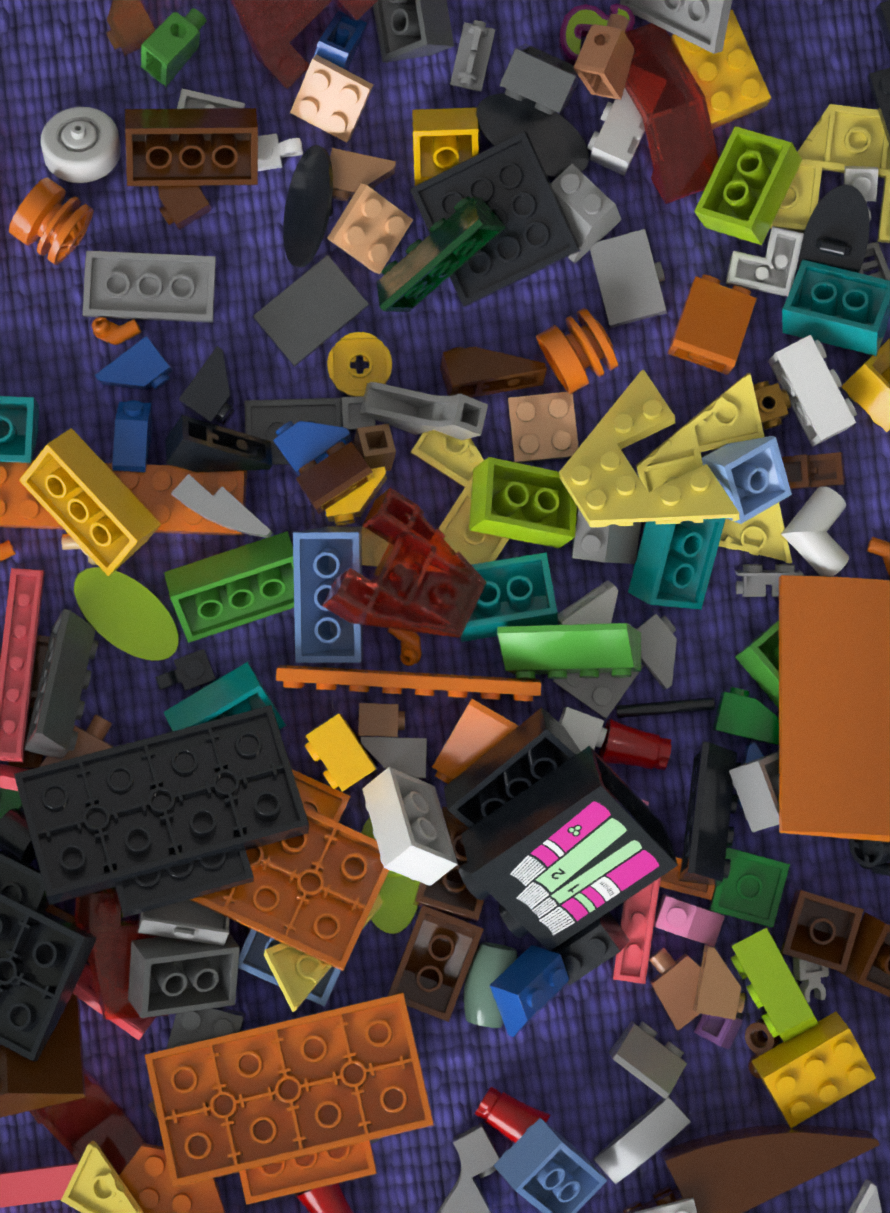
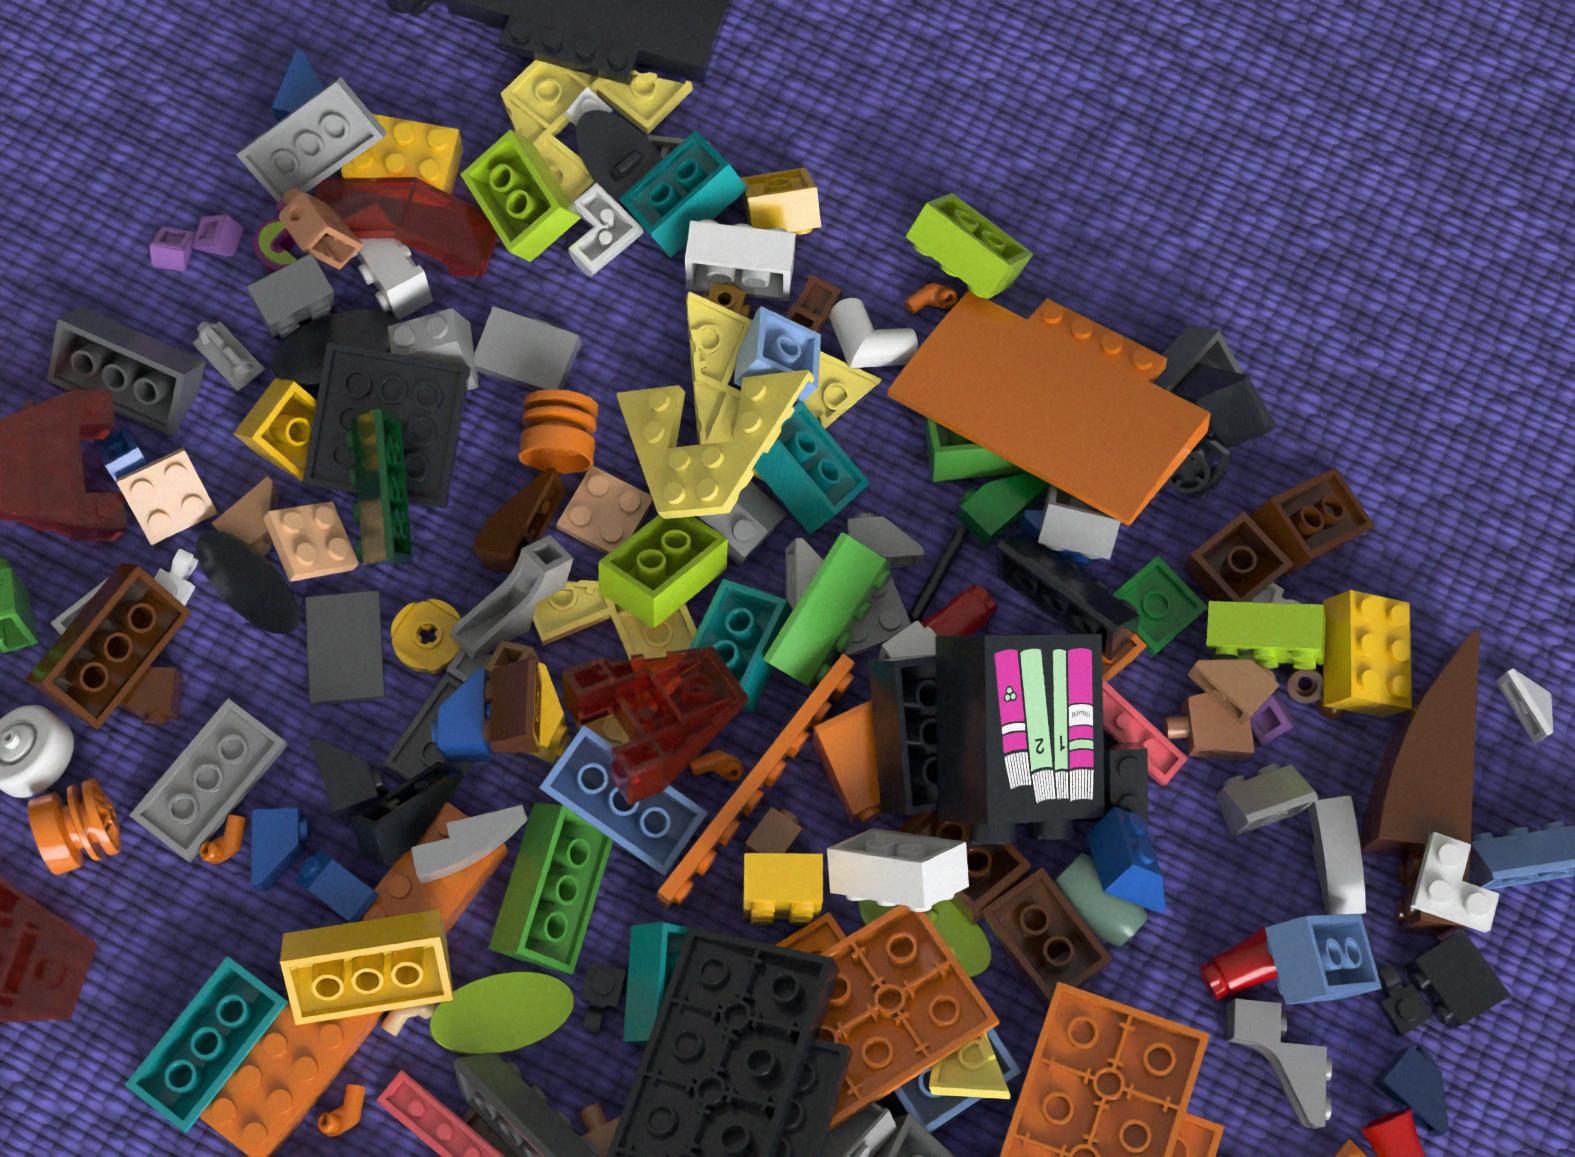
camera: 55 degrees left, 15 degrees down
light grey slope [361,737,427,779] -> none
bright pink slope [654,894,725,947] -> none
orange slope [667,274,757,375] -> none
light grey hinge [735,564,803,597] -> none

